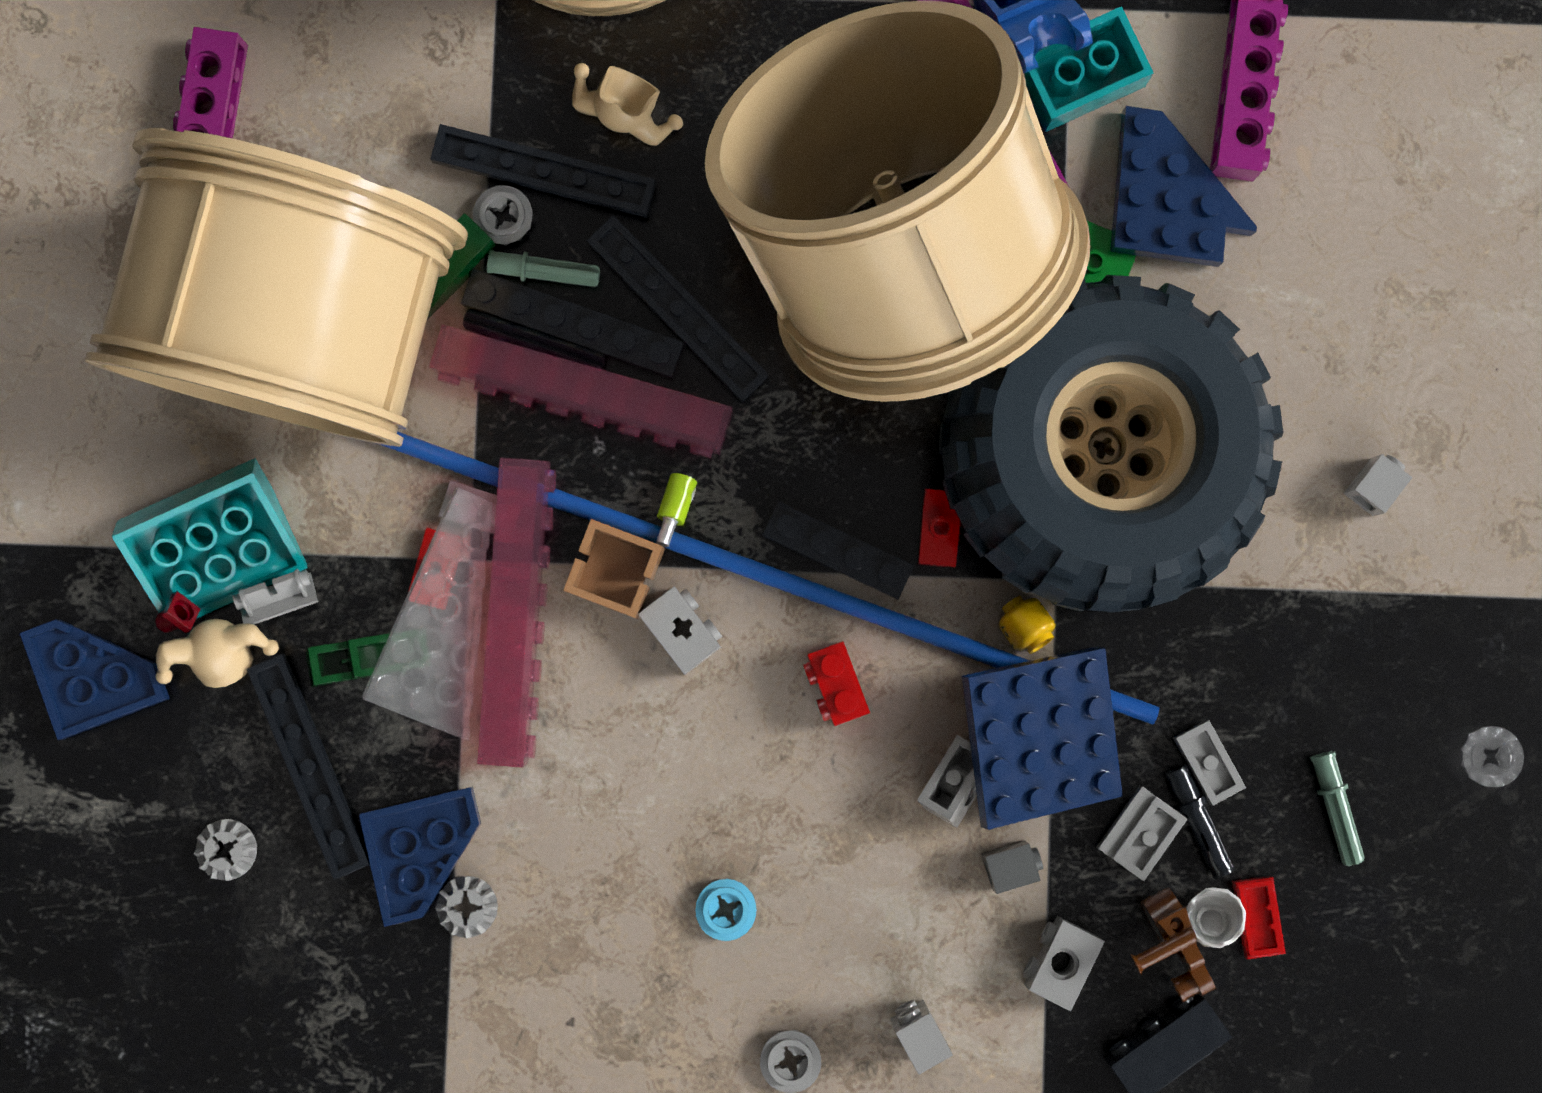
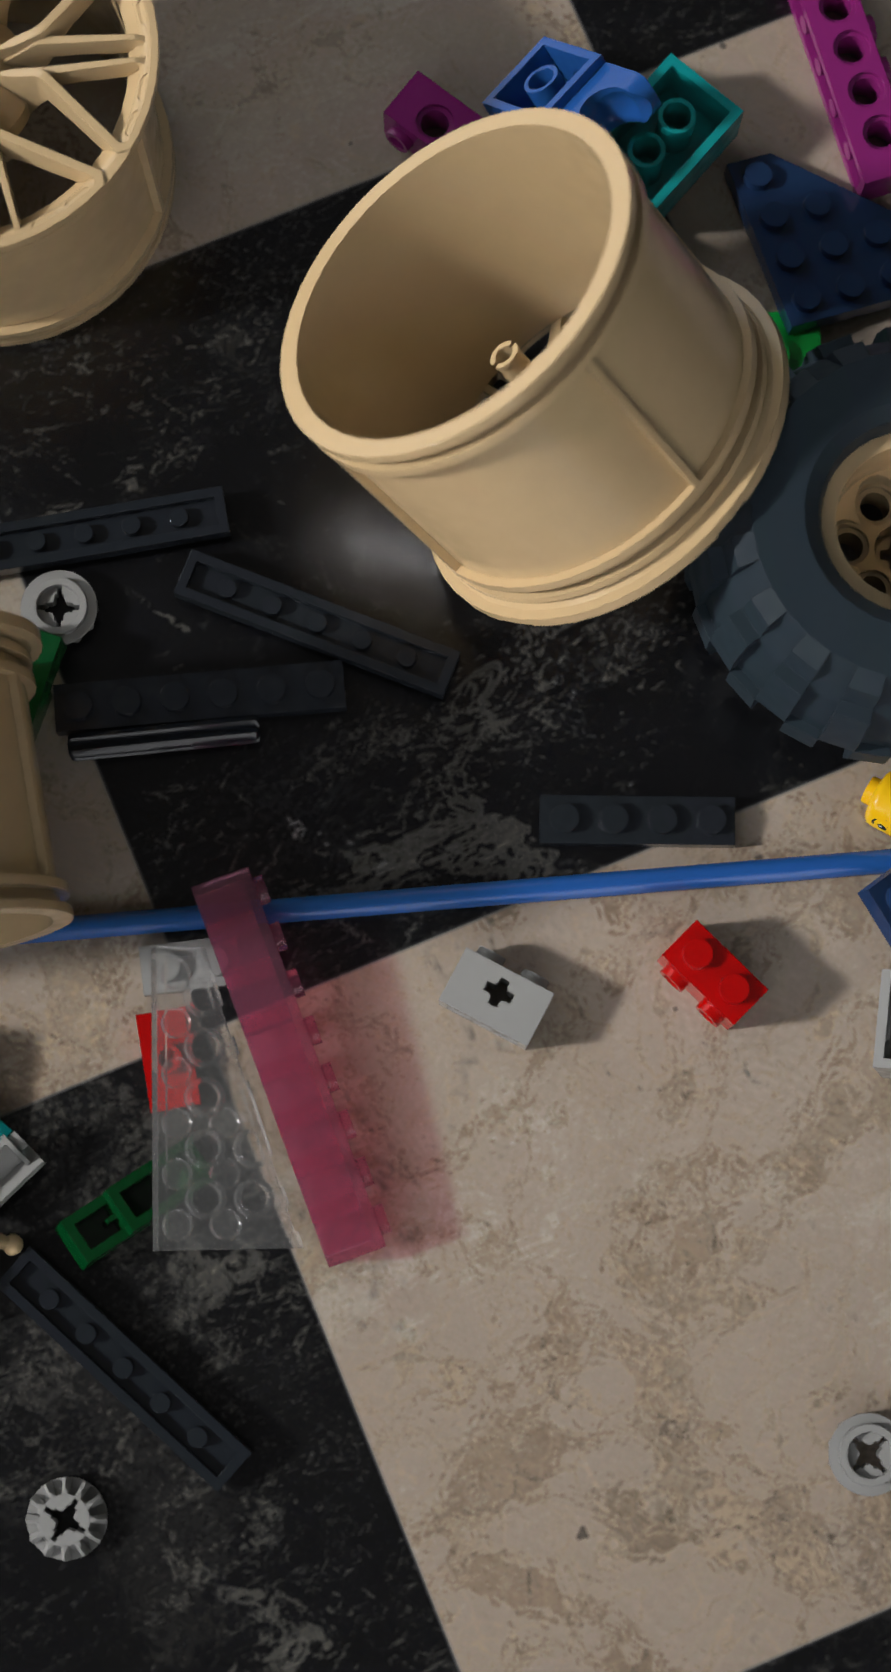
camera: 25 degrees left, 5 degrees down
dark blue plate [359,786,481,927] -> none
clear pink brick [429,324,733,458] -> none
light grey gear [435,876,498,939] -> none
sand green axle [487,250,600,287] -> none
medium nougat piece [563,519,665,619] -> none
tan piece [572,63,683,146] -> none
lime piece [656,473,697,547] -> none
medium azure gear [695,878,757,941] -> none
red plate [918,489,960,568] -> none

